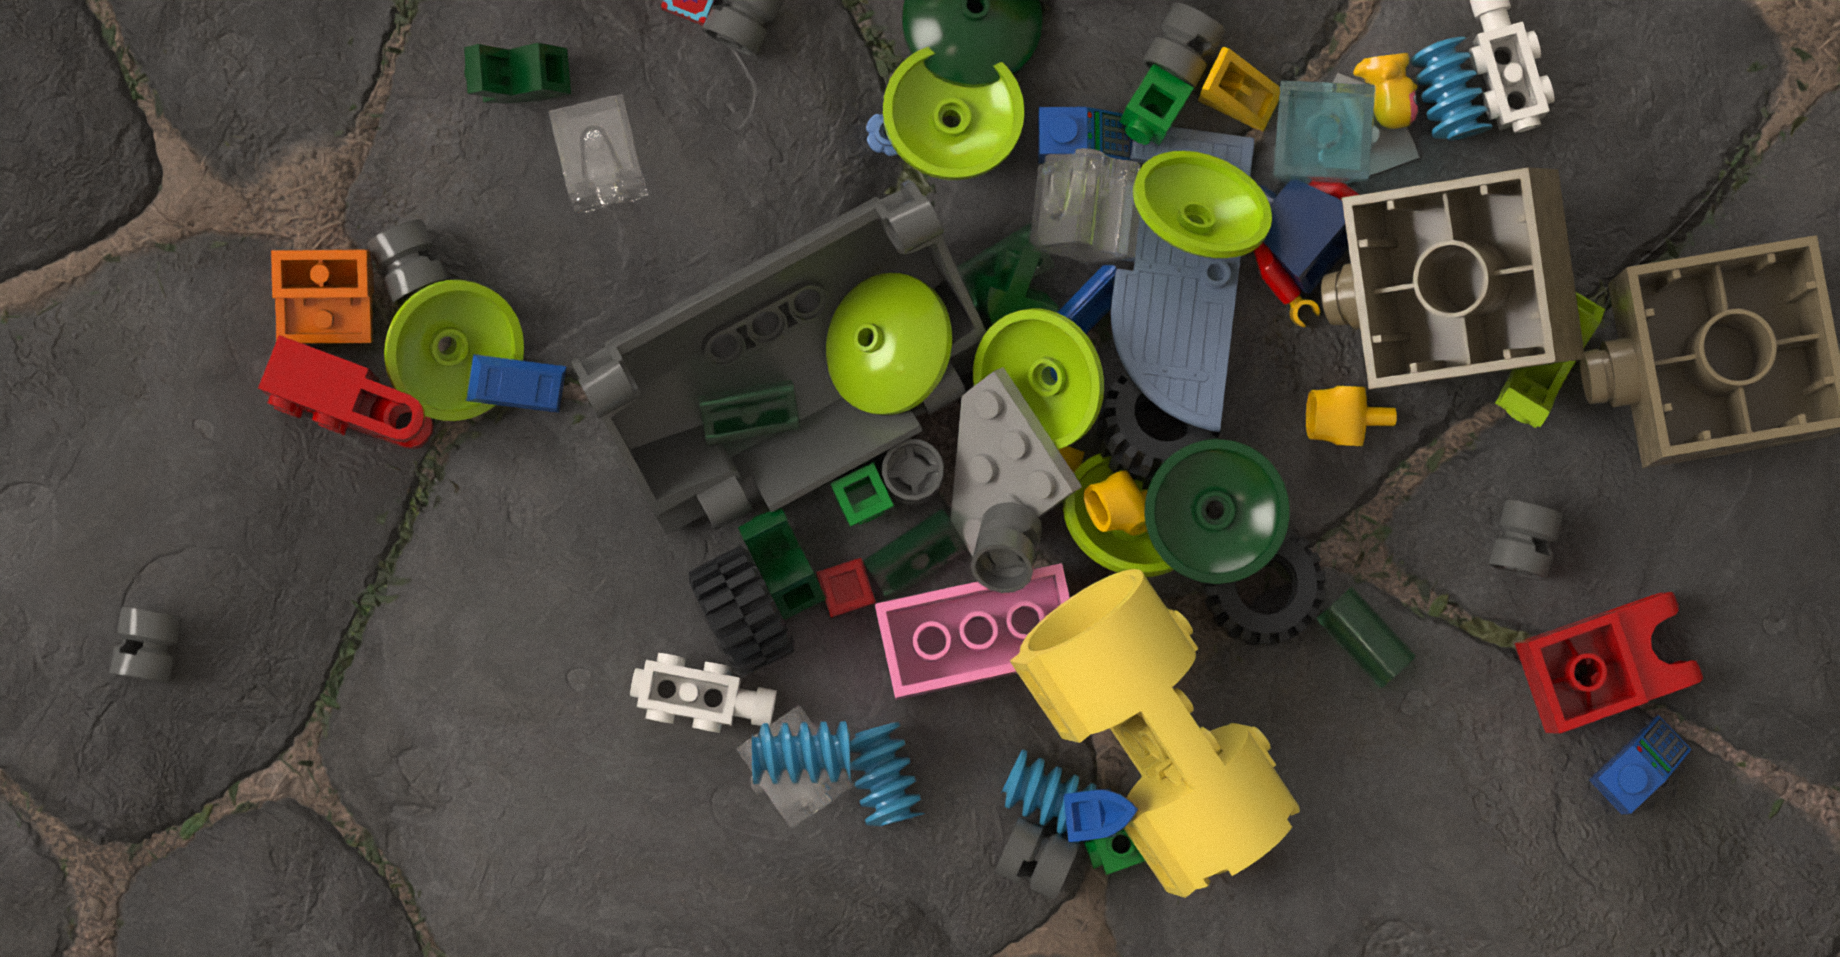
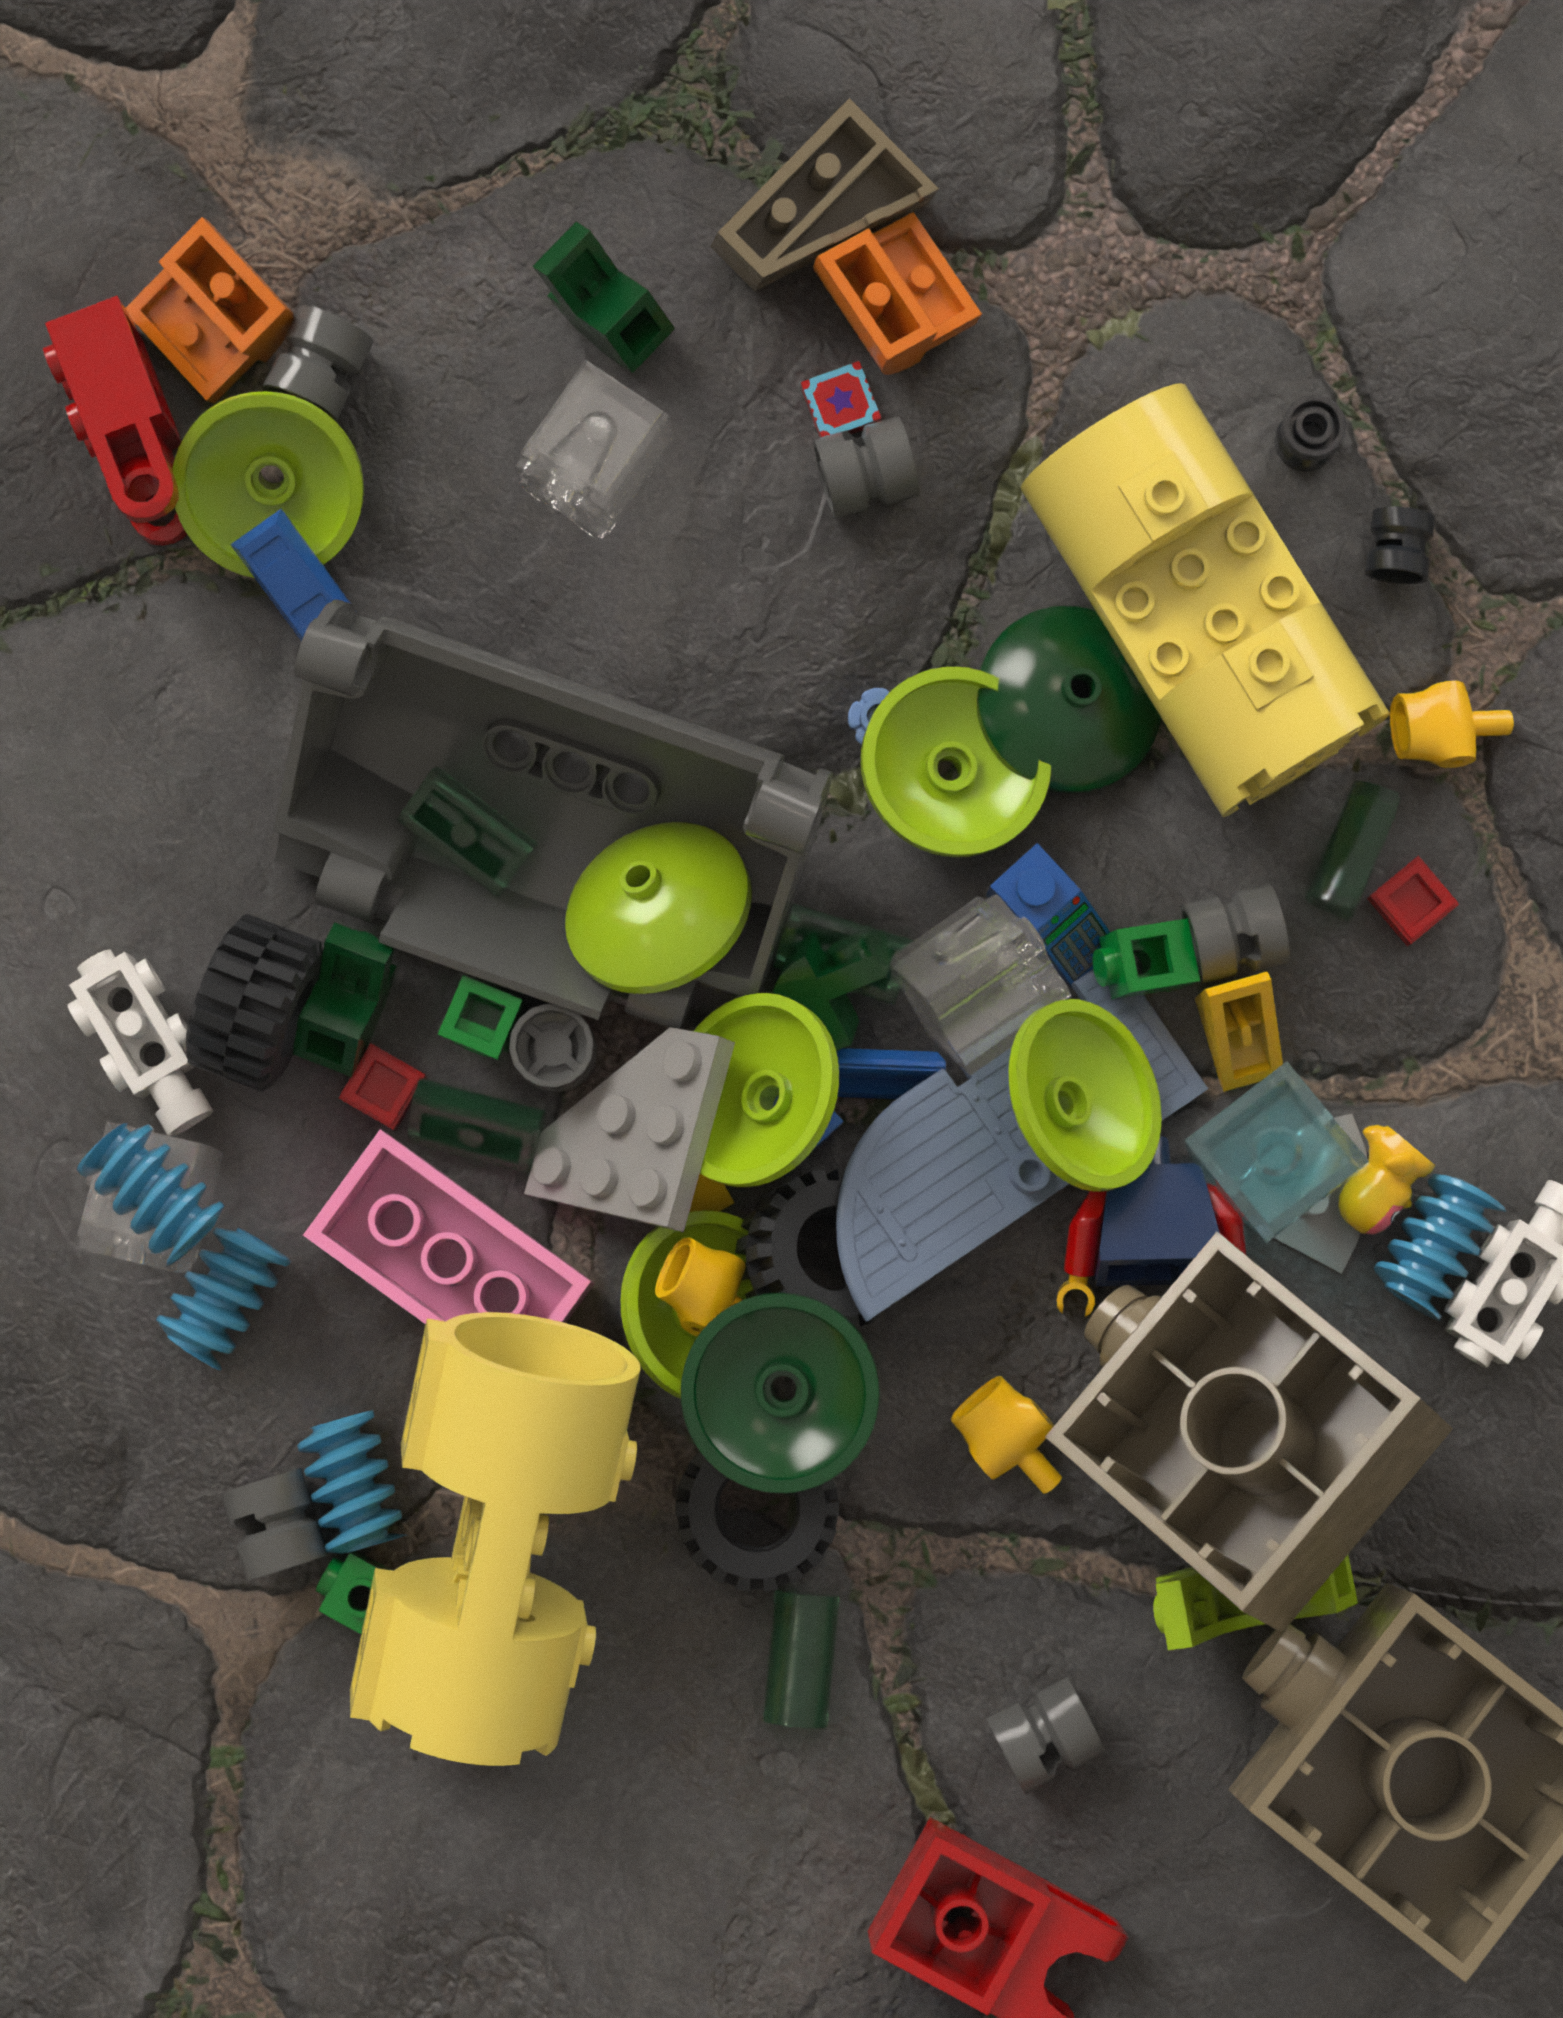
camera: 50 degrees right, 0 degrees up
dark grey wheel [971,502,1042,593] -> none
blue plate [1063,788,1138,842] -> none

